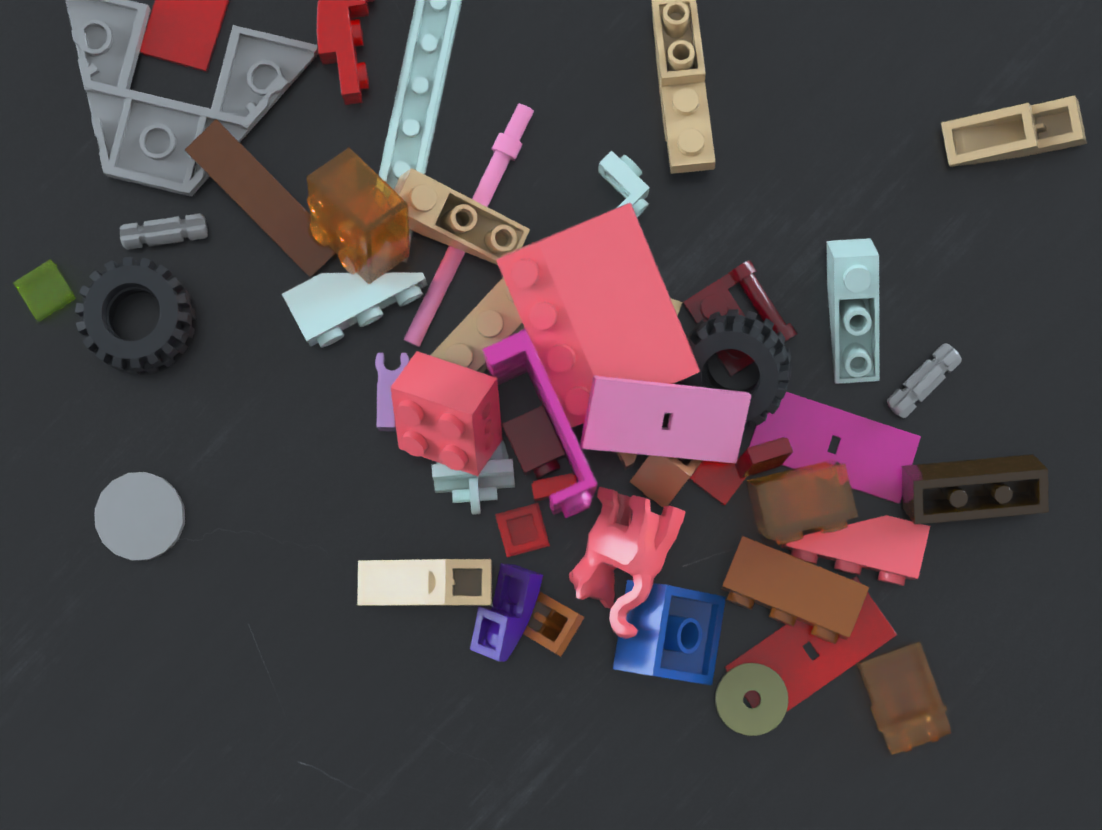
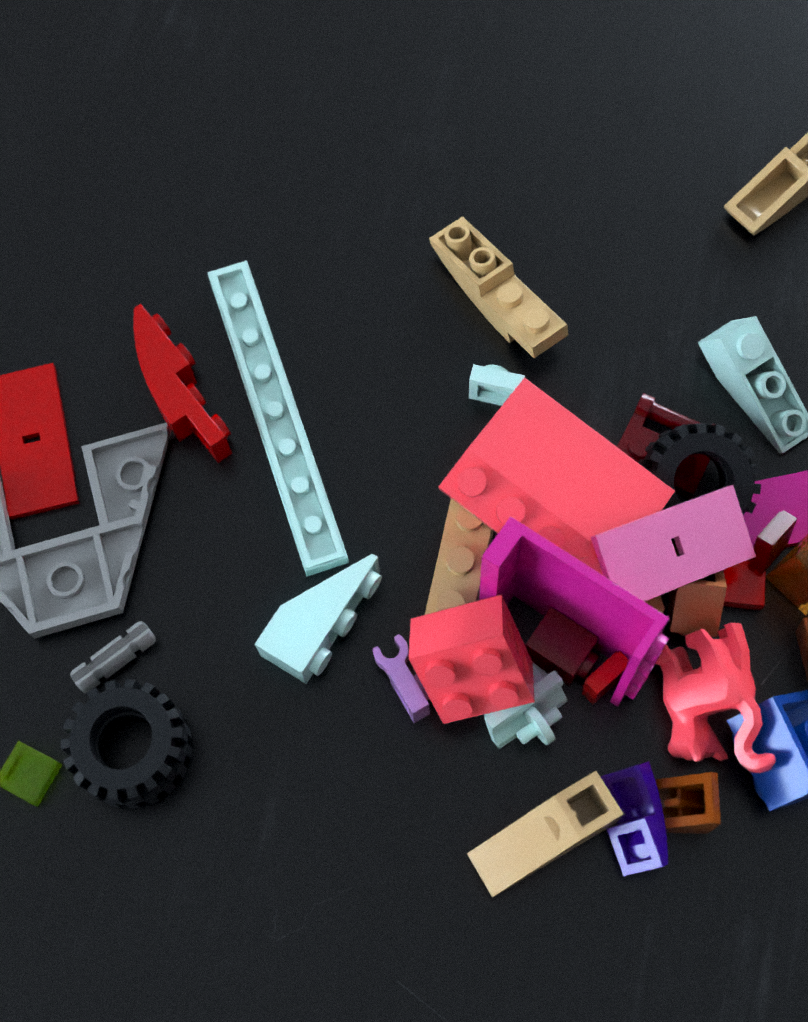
camera: 25 degrees left, 15 degrees down
light grey tile [95,472,185,561] -> none
reddish brown tile [185,119,342,278] -> none
clear orange brick [307,148,410,284] -> none
tan slope [382,168,530,265] -> none
bright pink bar [403,103,534,347] -> none
red tile [495,503,550,558] -> none

